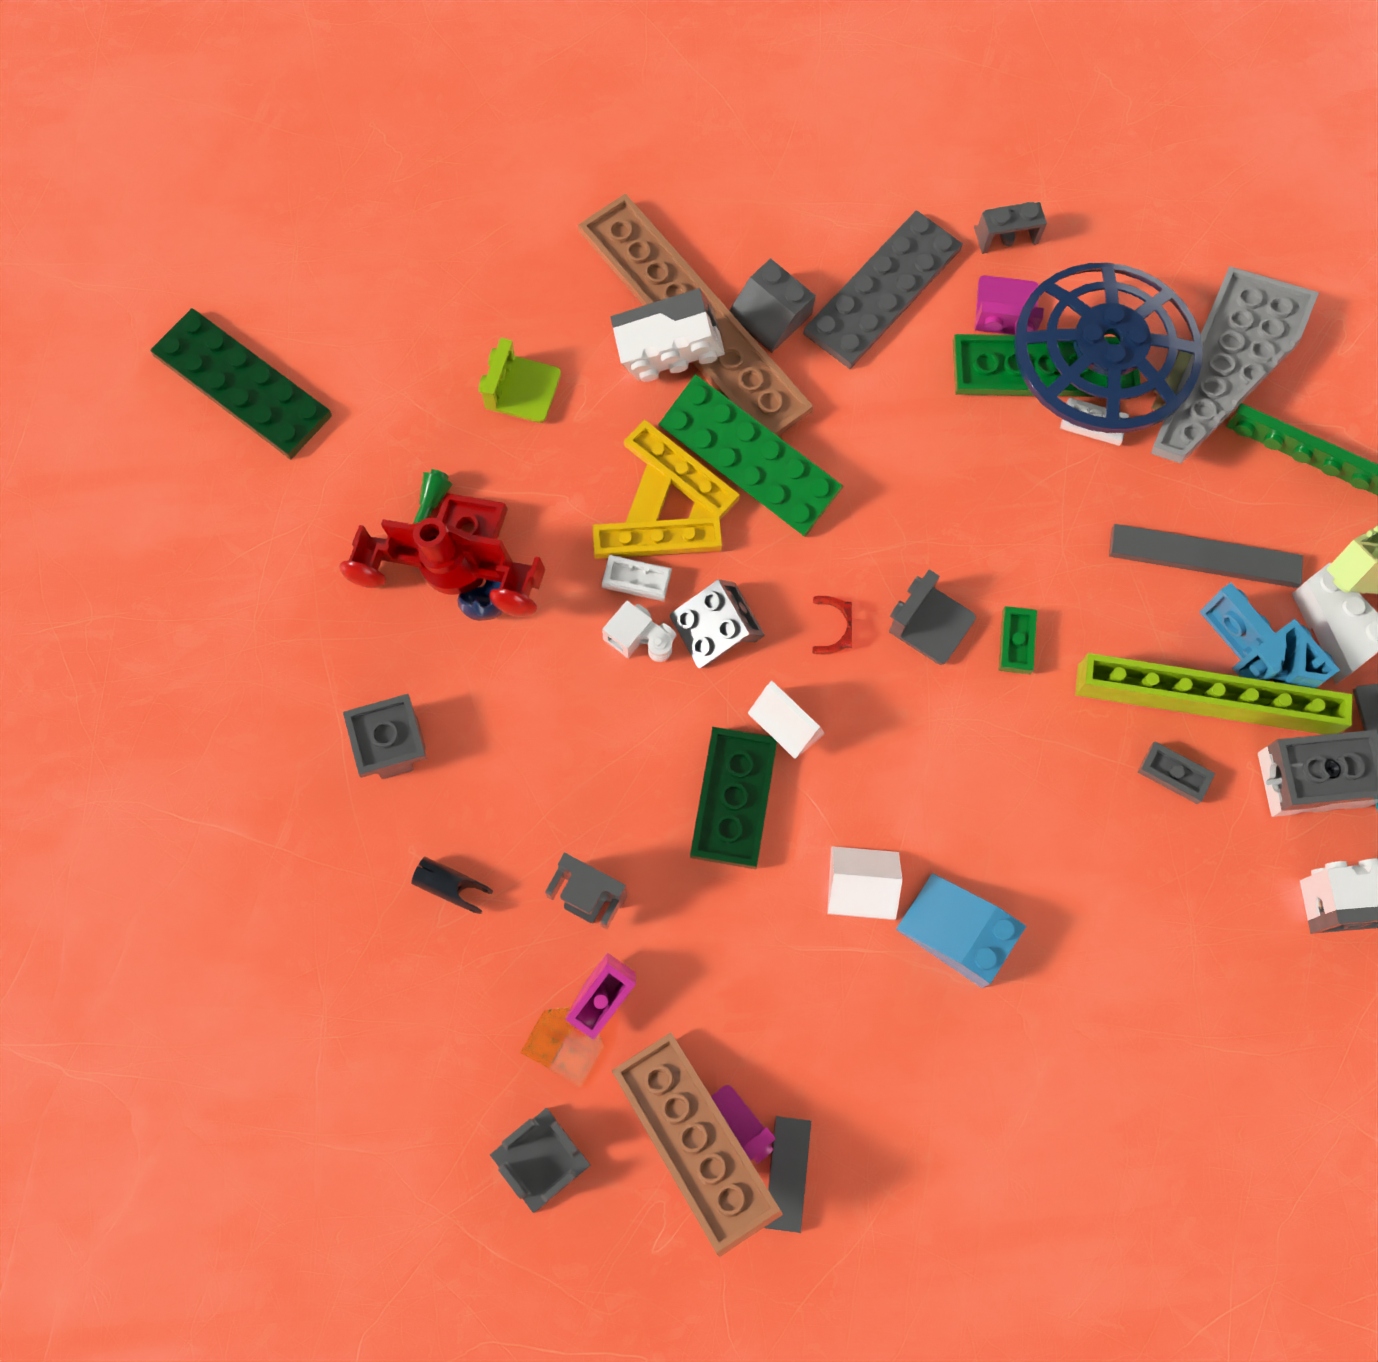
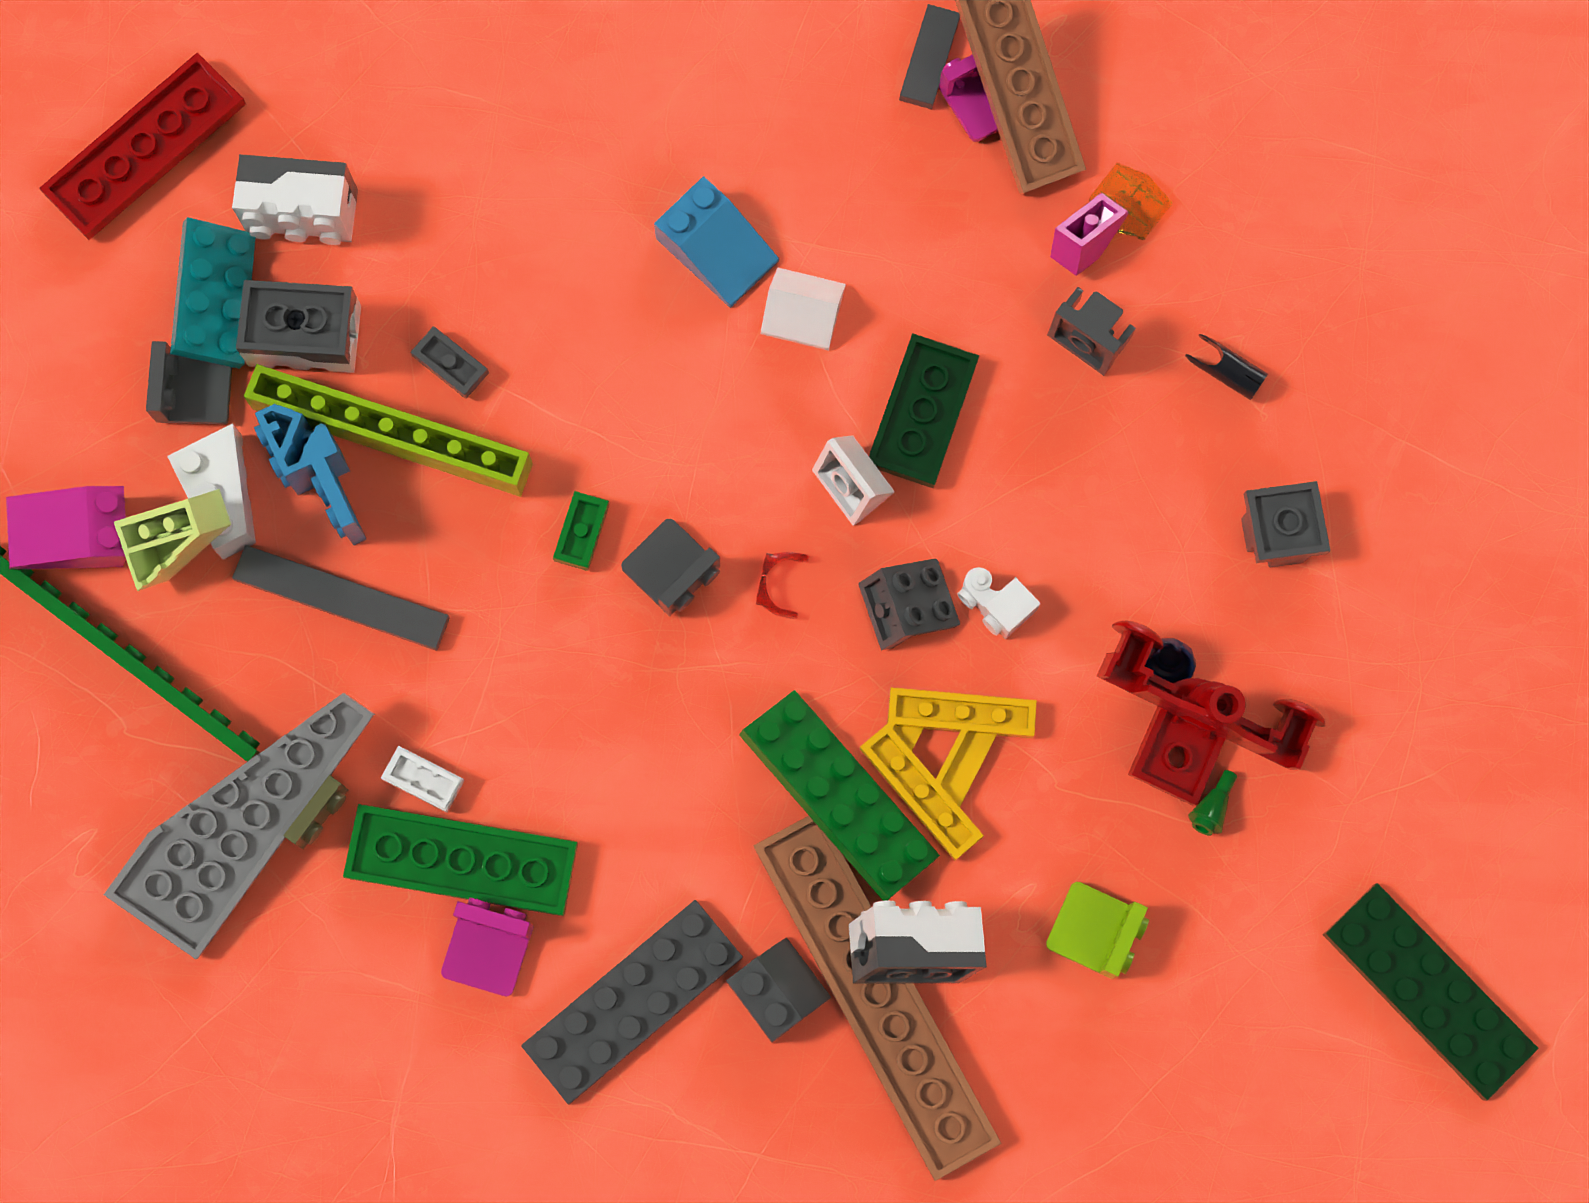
camera: 170 degrees left, 5 degrees up
dark grey panel [490,1108,591,1213] -> none
white plate [602,555,672,601] -> none
dark grey window [974,201,1047,254] -> none
dark blue dish [1014,263,1203,433] -> none

